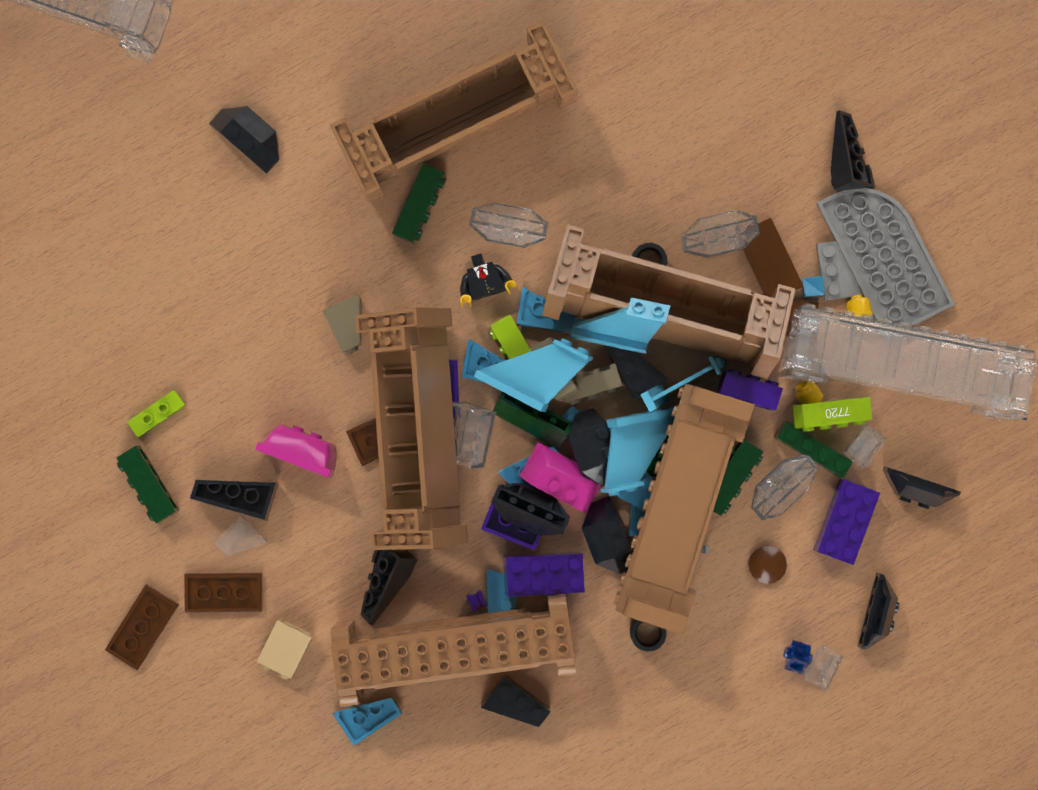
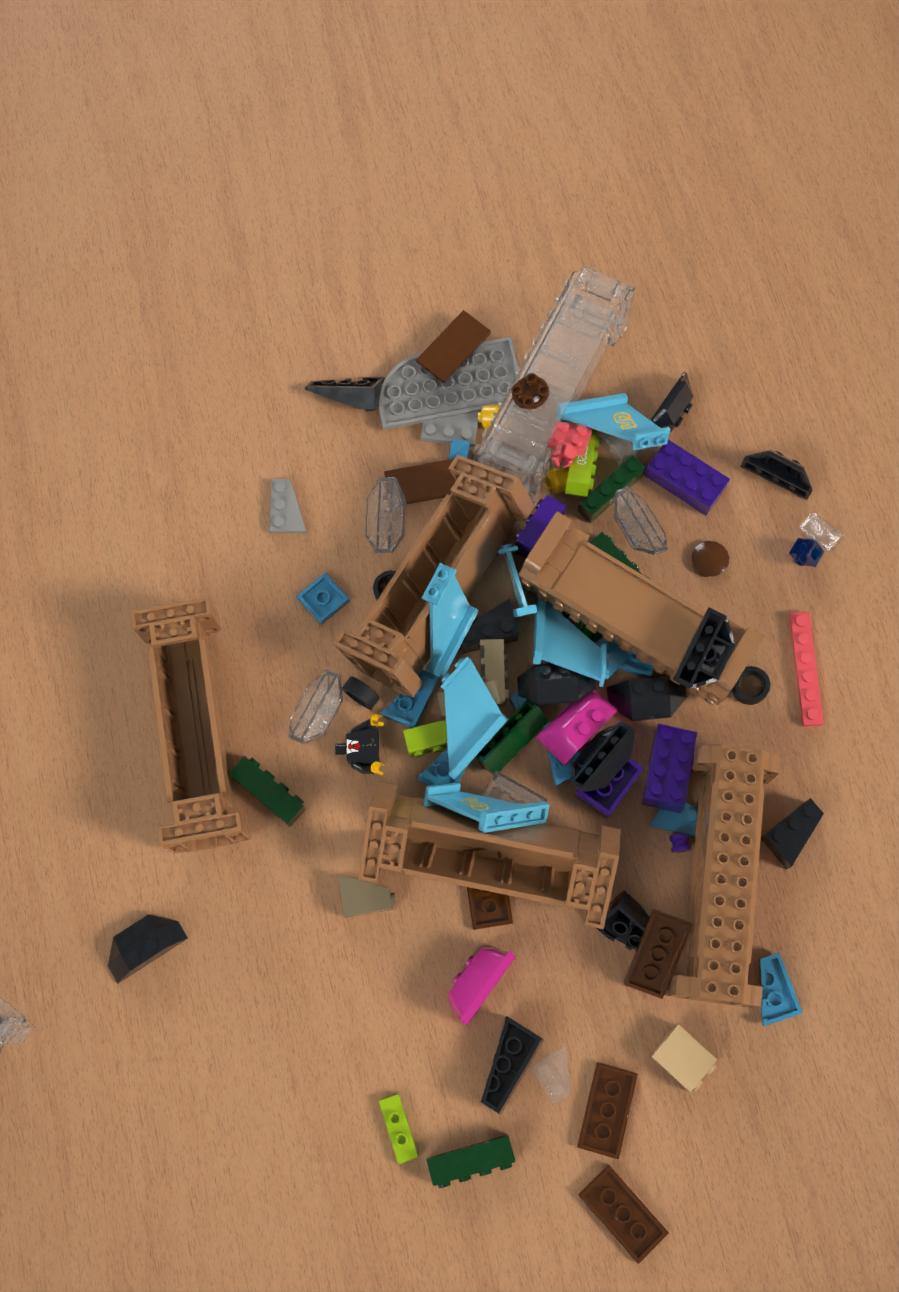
camera: 70 degrees left, 15 degrees down
none -> light grey wing [269,479,307,534]
none -> dark azure tile [296,573,350,625]
none -> black tyre [342,676,380,710]
none -> reddish brown tile [416,310,491,383]
none -> medium azure piece [423,782,550,833]
none -> reddish brown dish [511,373,549,410]
none -> coral plate [547,421,593,468]
none -> medium azure piece [556,393,670,450]
none -> reddish brown tile [624,909,693,999]
none -> black wedge [673,607,736,689]
none -> coral plate [789,612,824,727]

